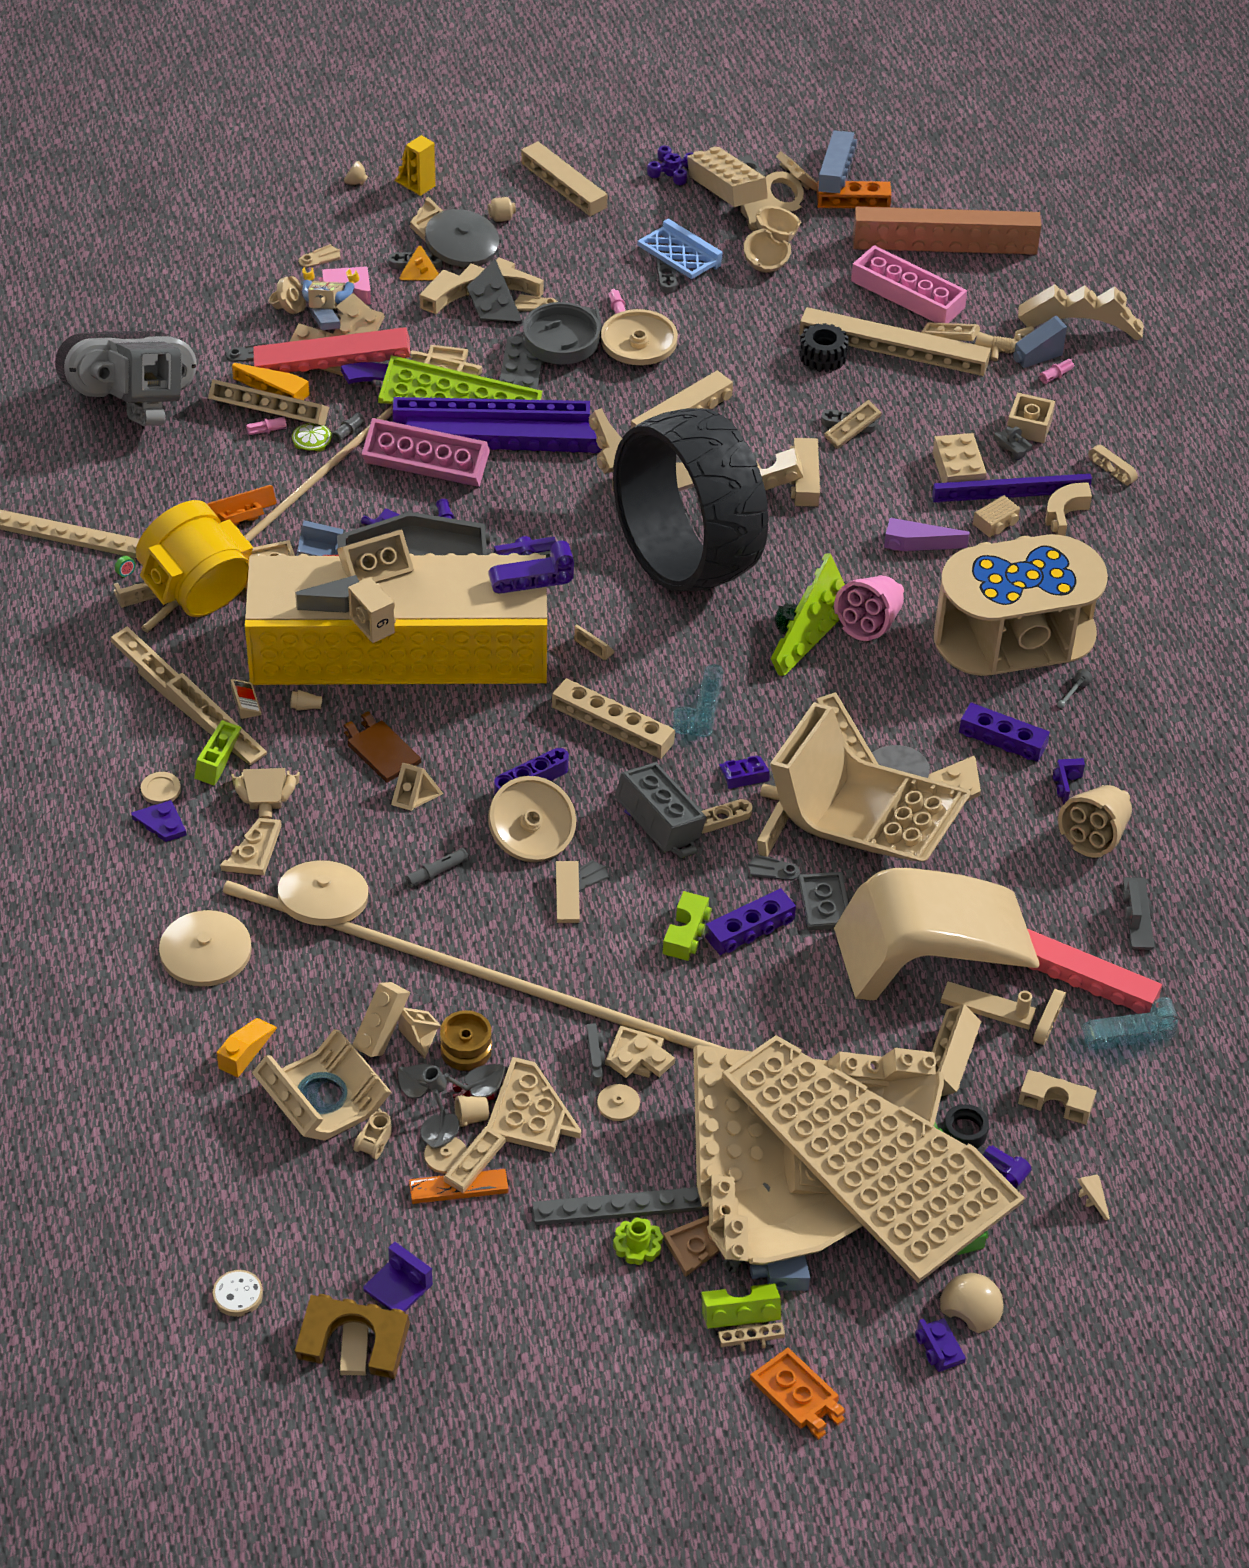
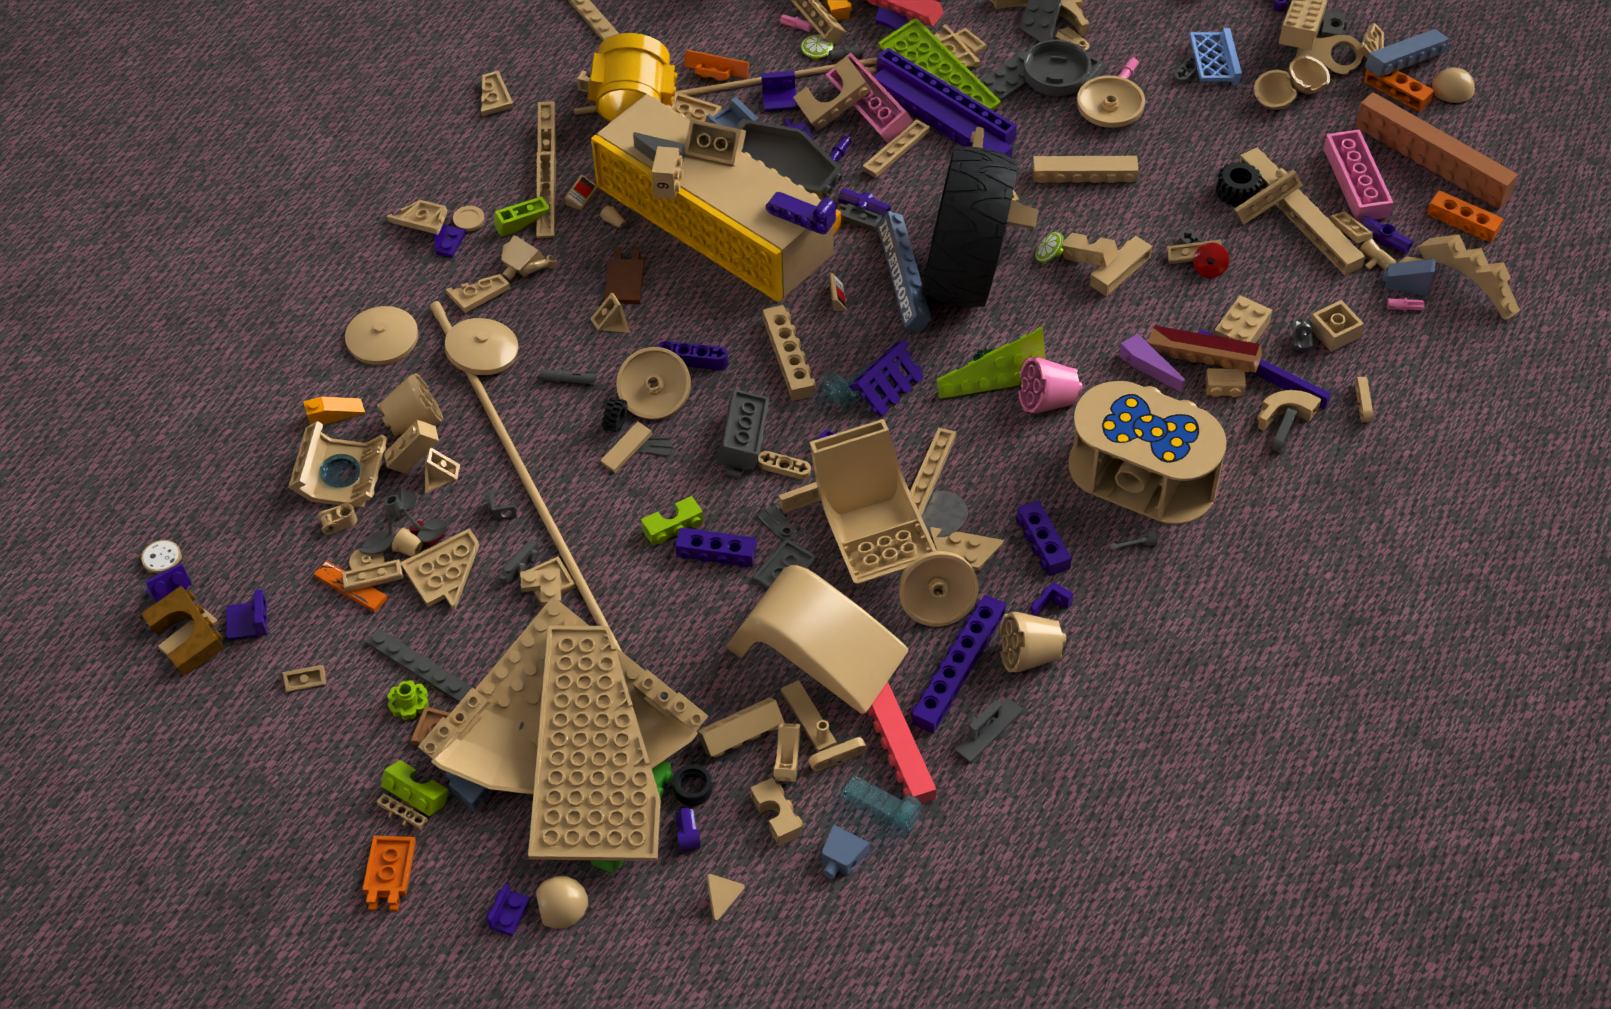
camera: 45 degrees right, 5 degrees up
pearl gold wheel [440,1010,492,1071] -> none
tan piece [597,1084,640,1121] -> none
none -> dark purple bracket [144,563,192,603]
none -> tan slope [282,665,326,692]
none -> tan cone [377,373,443,437]
none -> tan wing [386,200,448,235]
none -> tan wing [481,71,514,116]
none -> dark grey bracket [487,490,517,521]
none -> black tyre [602,397,628,433]
none -> dark purple bracket [761,71,798,111]
none -> tan arch [774,723,800,782]
none -> tan arch [793,56,872,131]
none -> sand blue torso [821,825,869,879]
none -> dark purple fence [849,339,923,415]
none -> tan plate [863,119,930,178]
none -> sand blue brick [877,211,932,333]
none -> tan dish [898,551,979,627]
none -> dark purple brick [910,595,1006,734]
none -> medium nougat brick [1148,325,1262,372]
none -> red dish [1193,242,1229,278]
none -> tan piece [1234,168,1303,225]
none -> dark grey beam [1271,408,1297,454]
none -> dark purple piece [1361,216,1414,254]
none -> orange brick [1427,190,1504,242]
none -> tan cylinder [1431,67,1475,103]

